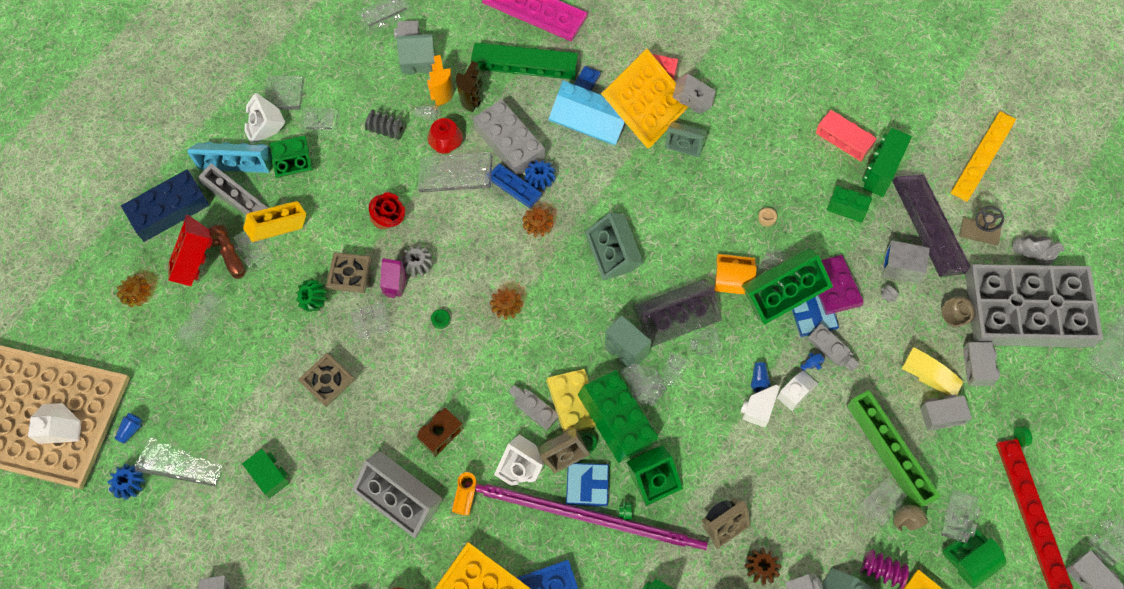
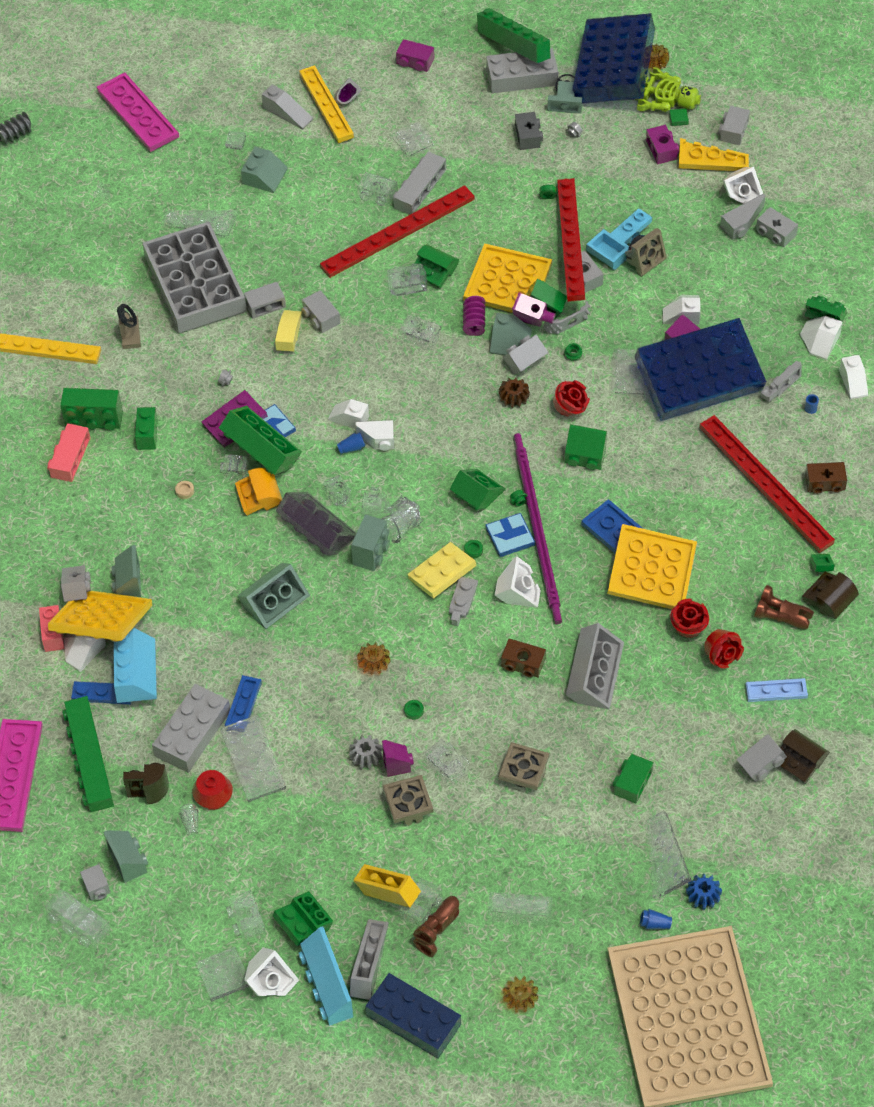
camera: 115 degrees left, 10 degrees down
white slope [28,403,82,444] -> none
red slope [168,215,212,286] -> none
green gear [295,279,328,312] -> none
dark grey piece [365,109,405,140] -> none
red cone [369,192,405,229] -> none
light orange brick [427,55,454,106] -> none
light orange piece [452,472,478,516] -> none
clear orange gear [522,205,554,238] -> none
blue gear [525,159,555,190] -> none
dark tan slope [539,428,590,474] -> none
green brick [577,370,659,463] -> none
dark tan piece [701,498,750,548] -> none
blue piece [800,353,825,371] -> none
light grey hinge [807,324,859,371] -> none
bright green brick [847,390,941,508] -> none
flat silver piece [882,240,930,284] -> none
clear purple plate [892,174,971,277] -> none
dark tan hair [893,505,929,531] -> none
dark tan hair [941,297,975,327] -> none
light grey hair [1013,234,1065,266] -> none
green tile [1014,426,1033,447] -> none

